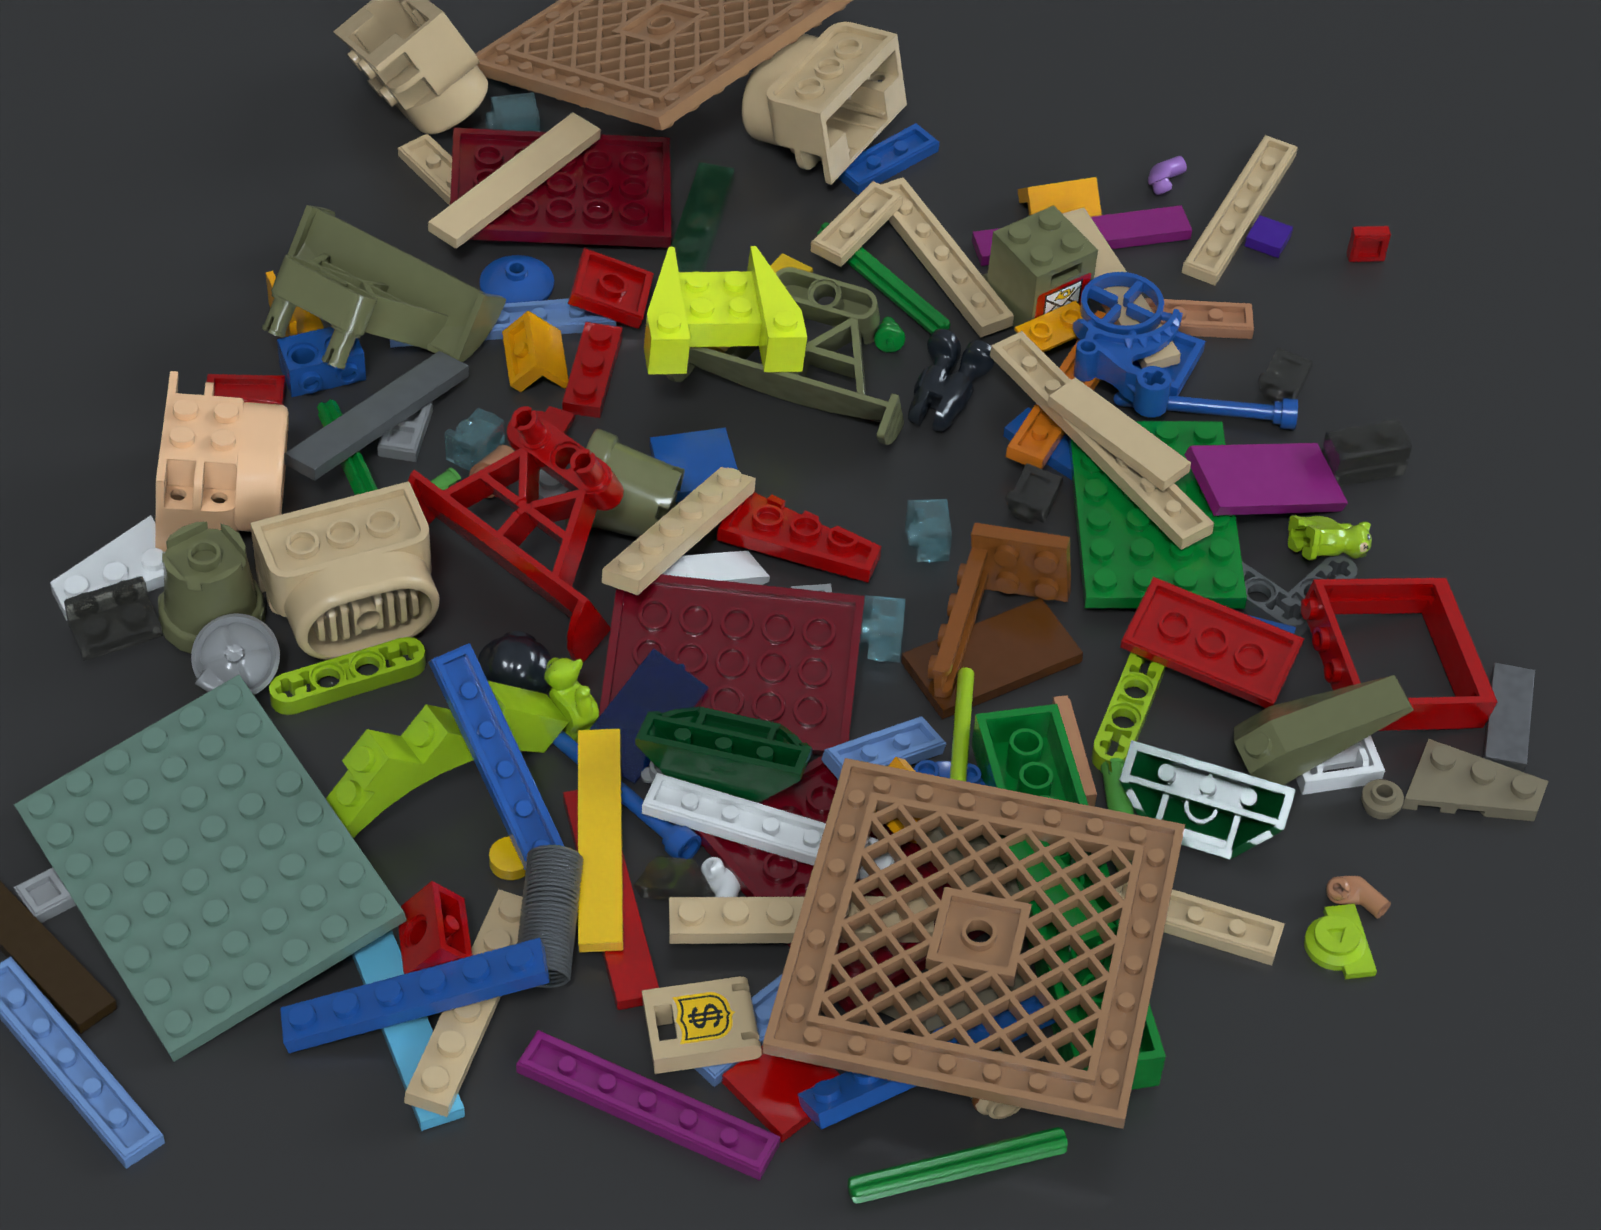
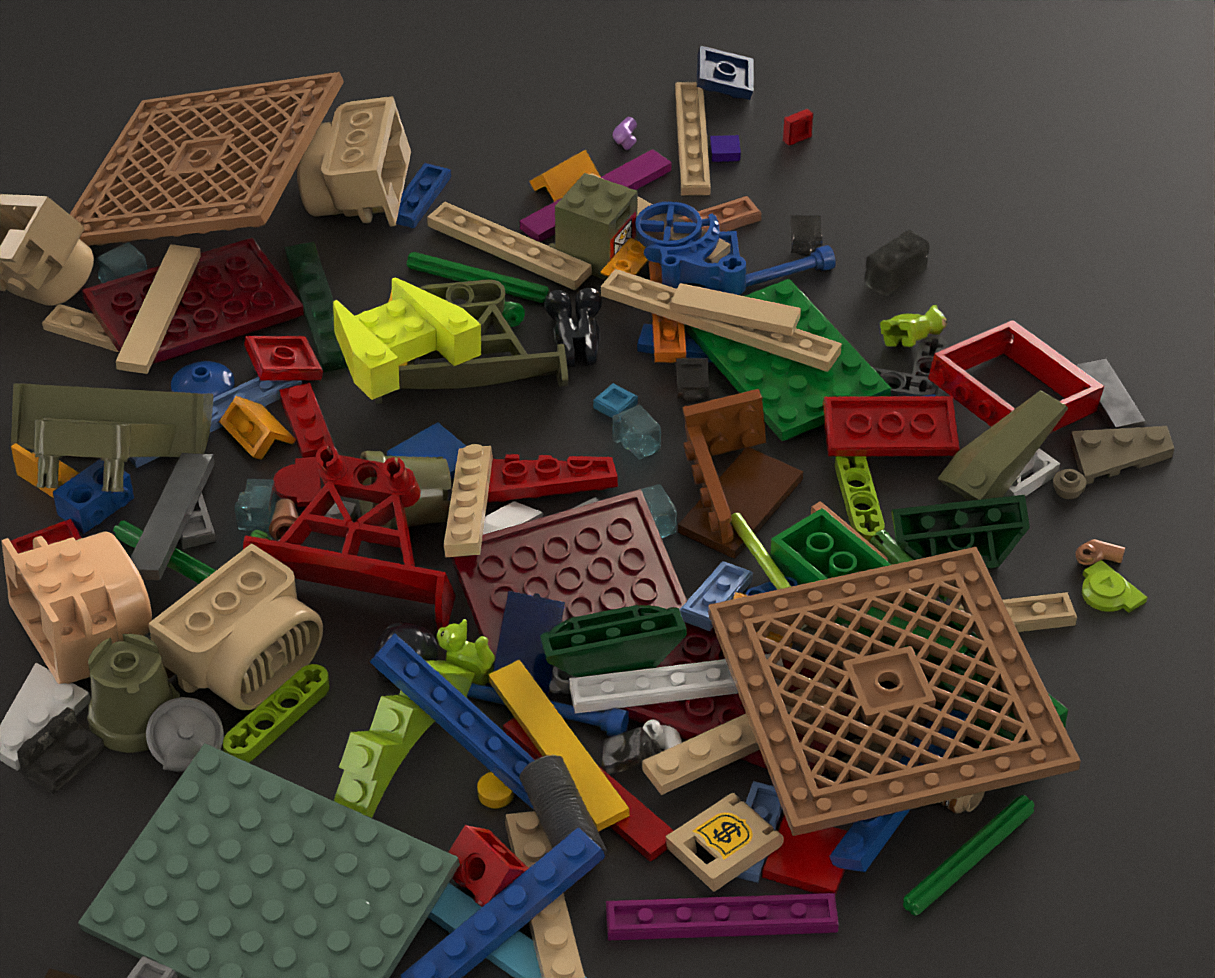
camera: 25 degrees left, 5 degrees down
tan tile [811,181,903,267] -> none
magenta tile [1184,443,1348,516] -> none
none -> dark azure tile [593,383,638,422]
none -> dark blue plate [696,46,754,100]

